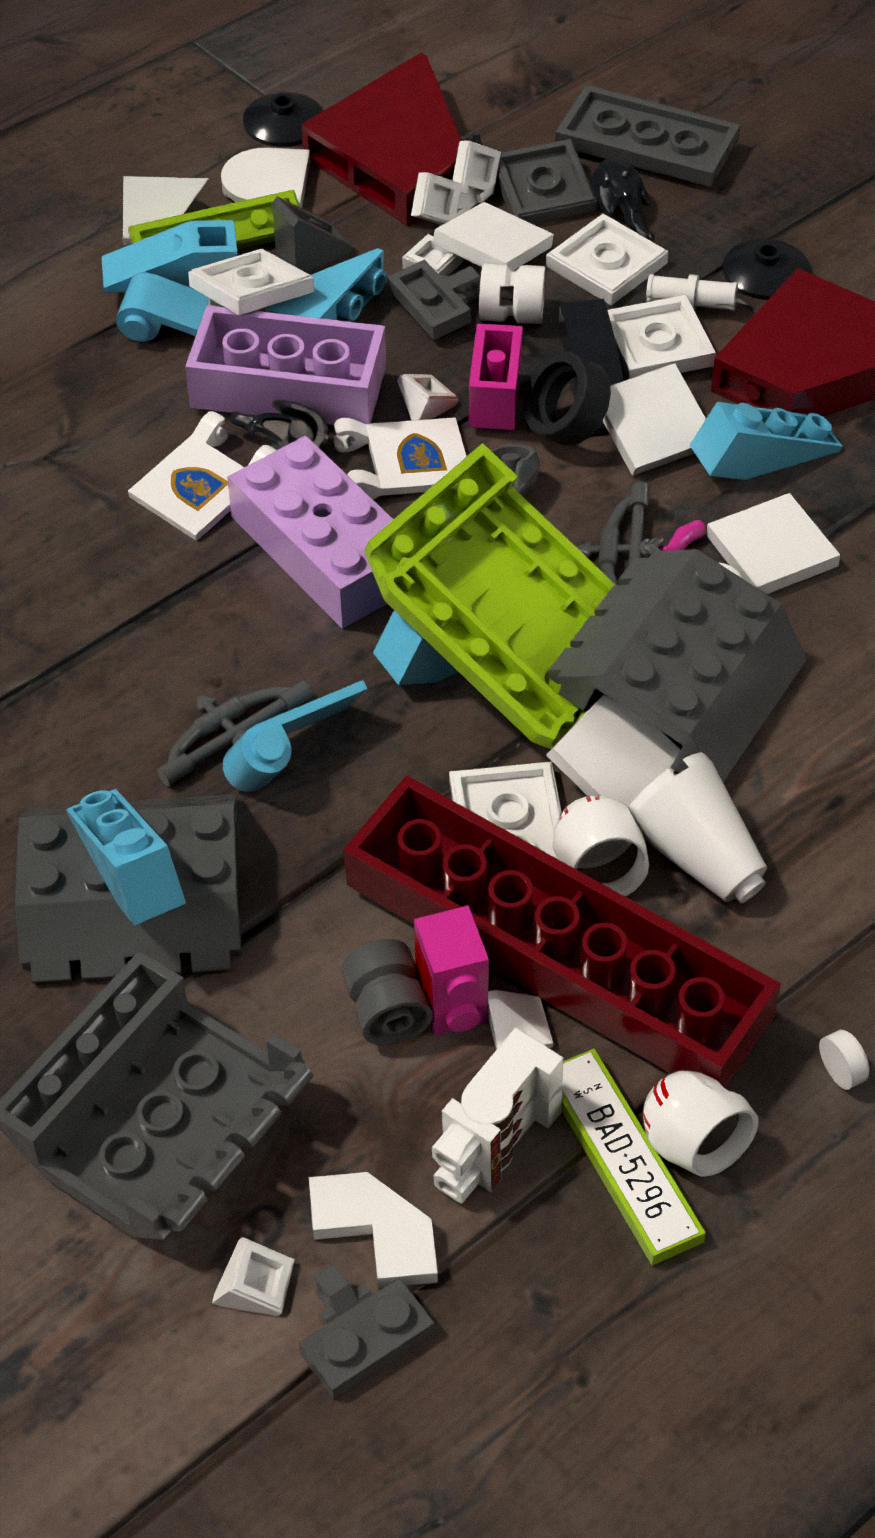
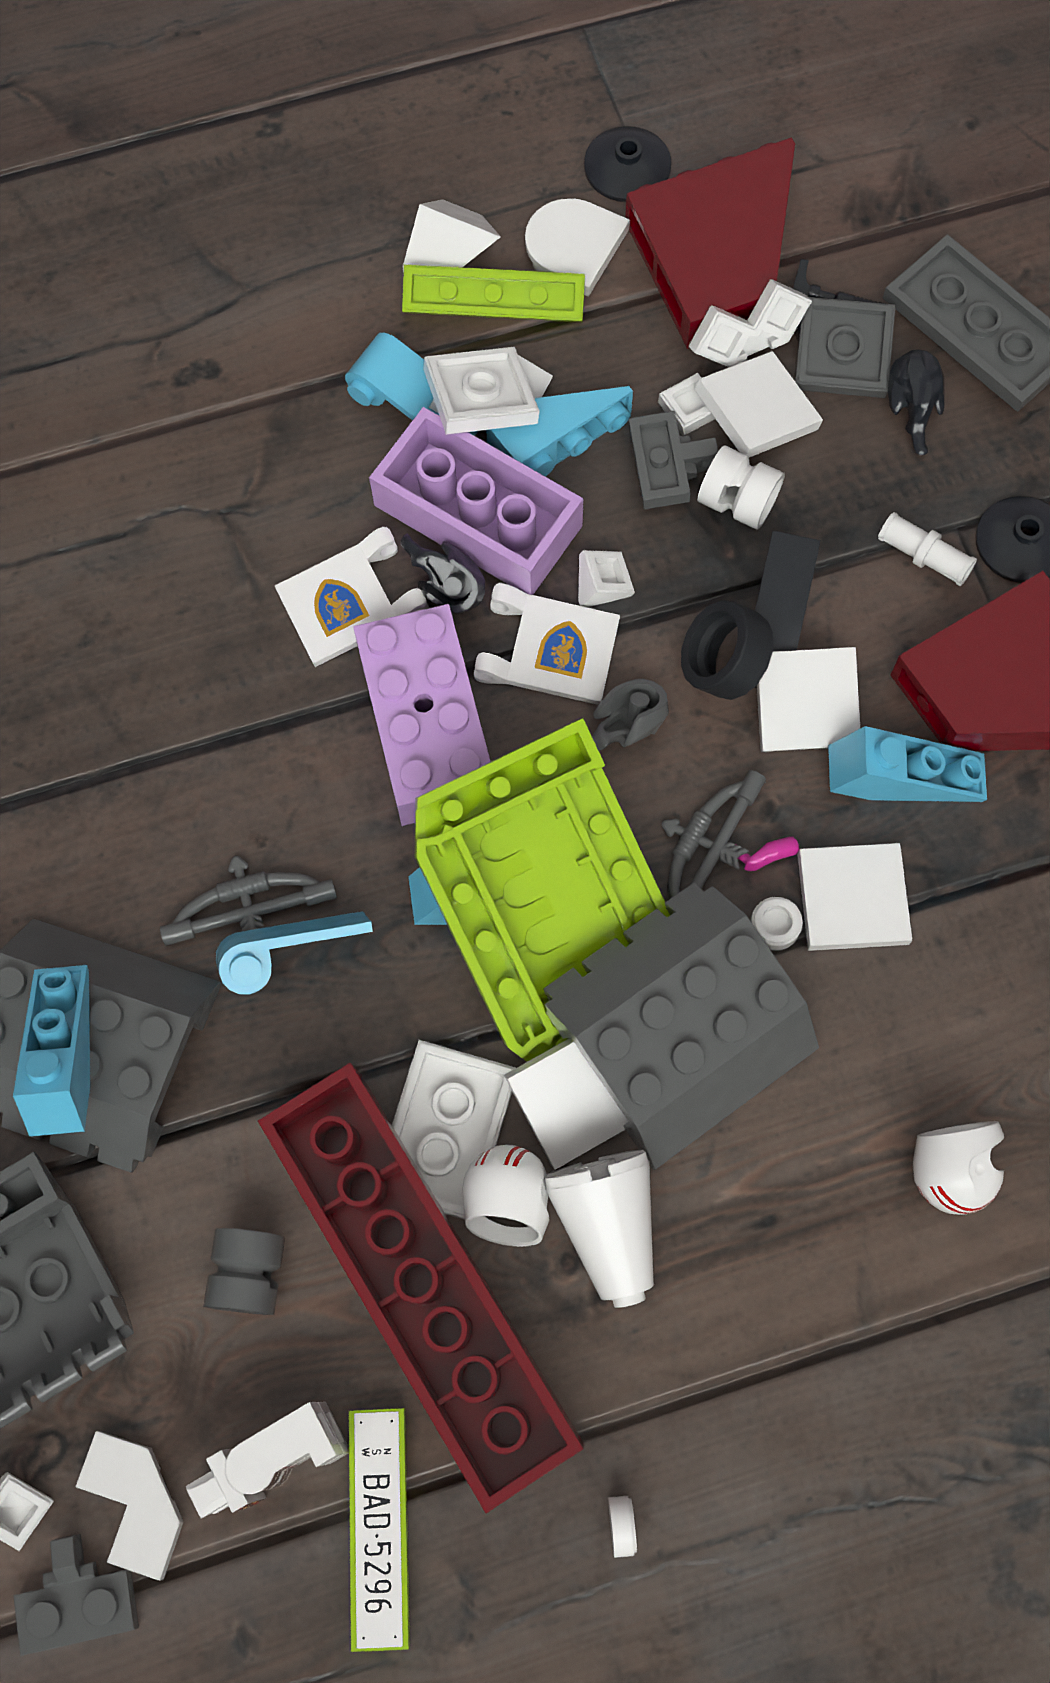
camera: 25 degrees right, 20 degrees up
medium azure slope [102,220,237,293] -> none
dark grey slope [272,196,355,272] -> none
dark pink brick [414,905,489,1035] -> none
dark pink brick [469,323,523,430] -> none
white slope [488,990,553,1050] -> none
white tile [546,214,669,305] -> none
white plate [607,295,716,380] -> none
white helmet [643,1071,759,1177] -> none

